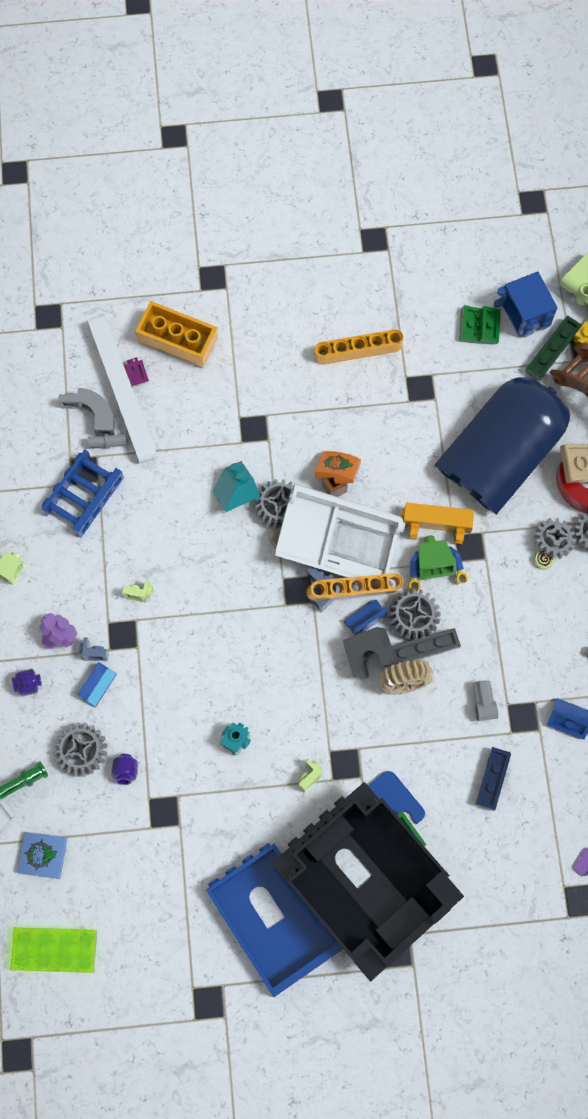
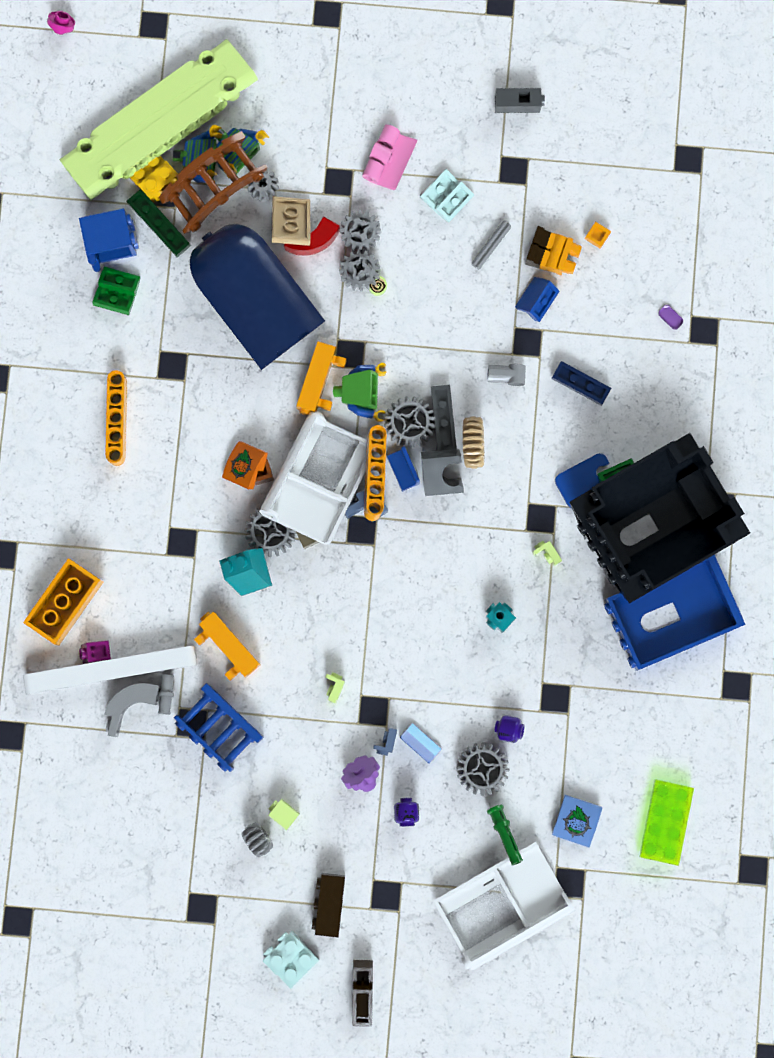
camera: 80 degrees left, 10 degrees up
none -> light orange brick [194,611,261,681]

